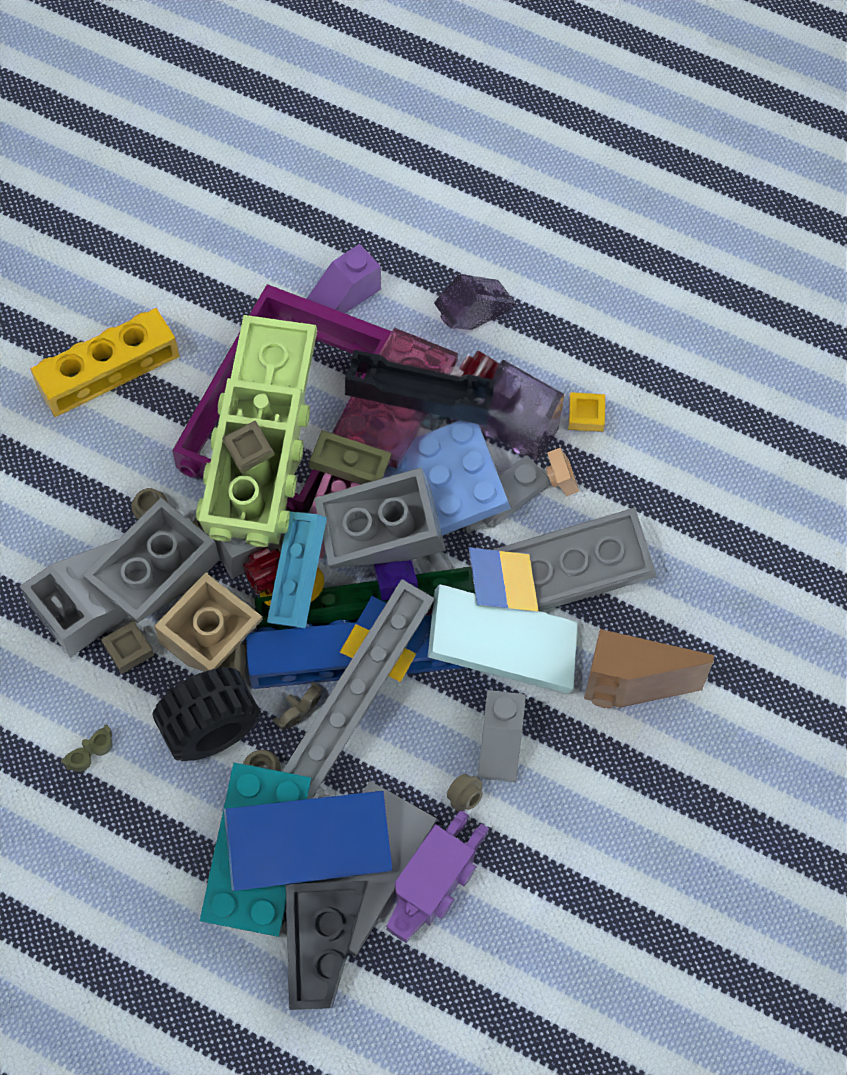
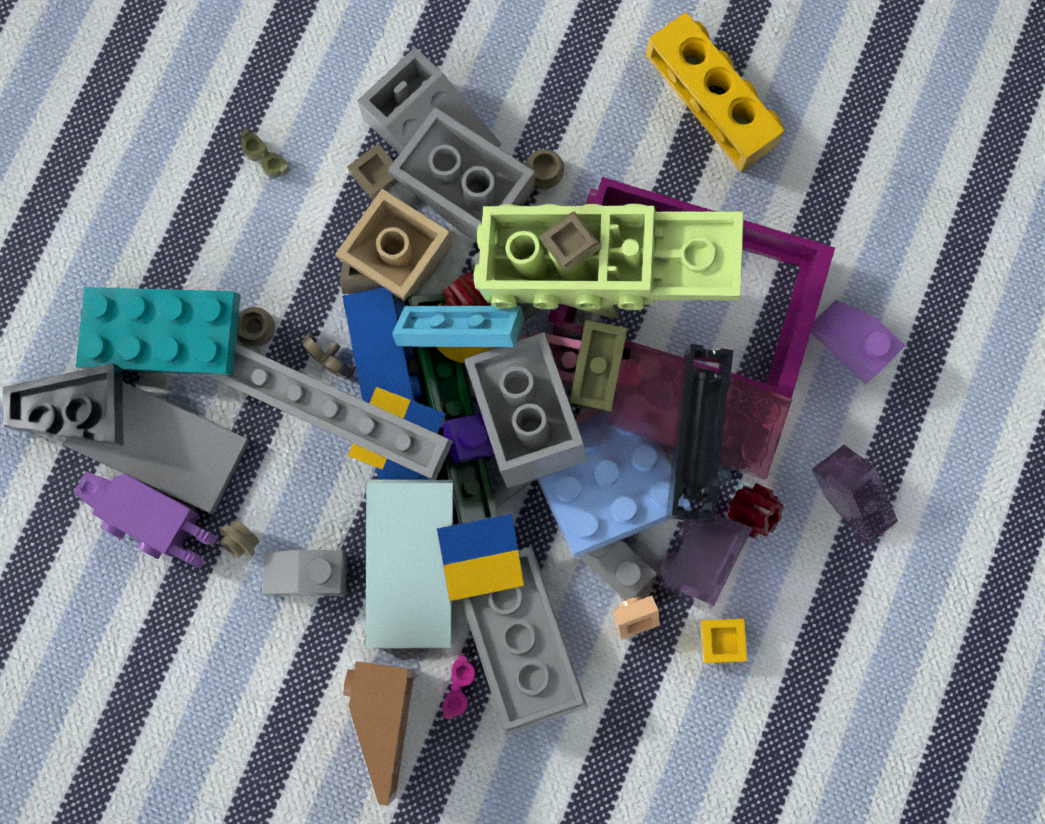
camera: 85 degrees right, 15 degrees up
black tyre [152,667,261,761] -> none
blue tile [224,791,392,891] -> none
none -> dark pink piece [442,655,475,720]

